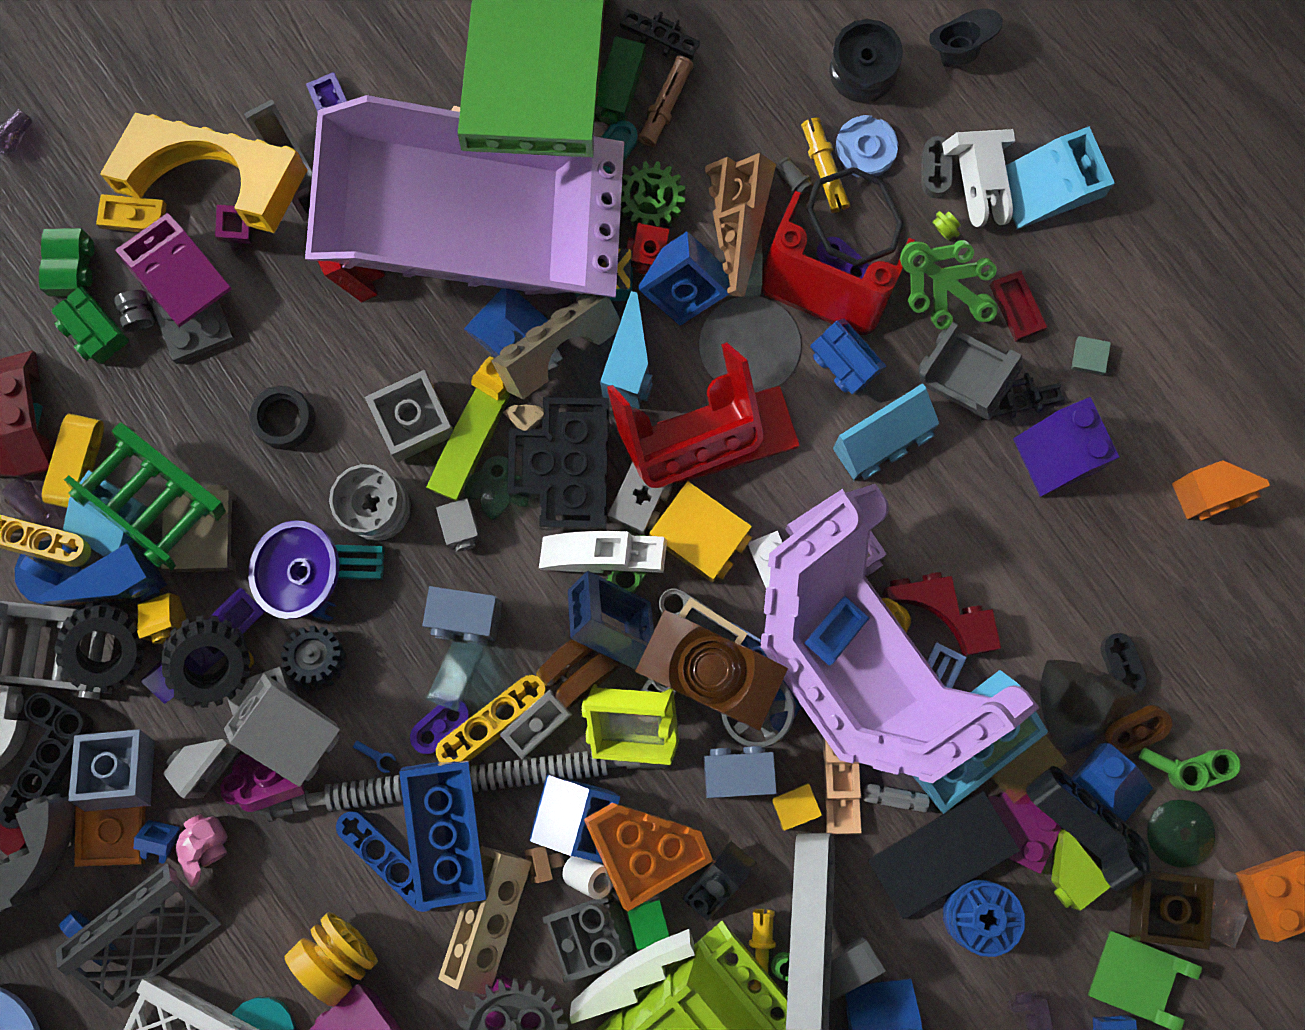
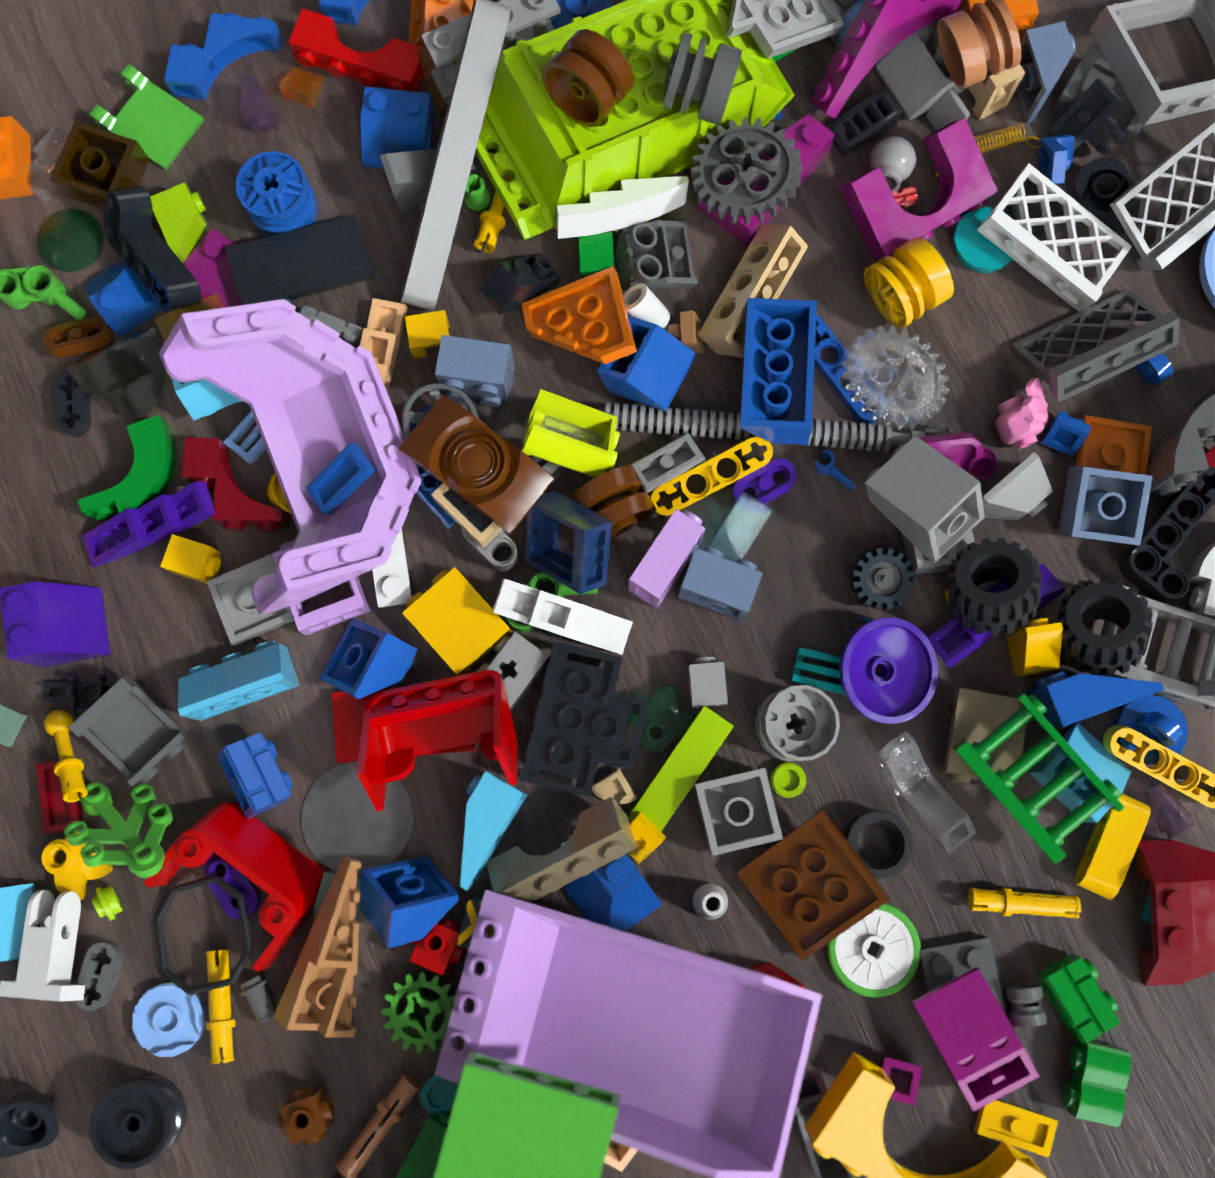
camera: 170 degrees left, 0 degrees up
none -> yellow plate [41,828,113,900]
none -> yellow pin [44,710,88,802]
none -> green arch [78,414,177,521]
none -> dark purple slope [82,481,216,567]
none -> yellow brick [160,534,221,584]
none -> light grey plate [206,554,294,646]
none -> reddish brown brick [278,1086,335,1146]
none -> blue slope [320,618,418,699]
none -> lavender window [629,509,706,609]
none -> white cone [693,884,728,920]
none -> reddish brown plate [737,809,890,961]
none -> lime tile [770,763,806,798]
none -> white wheel [827,903,921,997]
none -> clear gear [842,326,950,430]
none -> clear arch [877,731,976,855]
none -> yellow pin [967,887,1081,919]

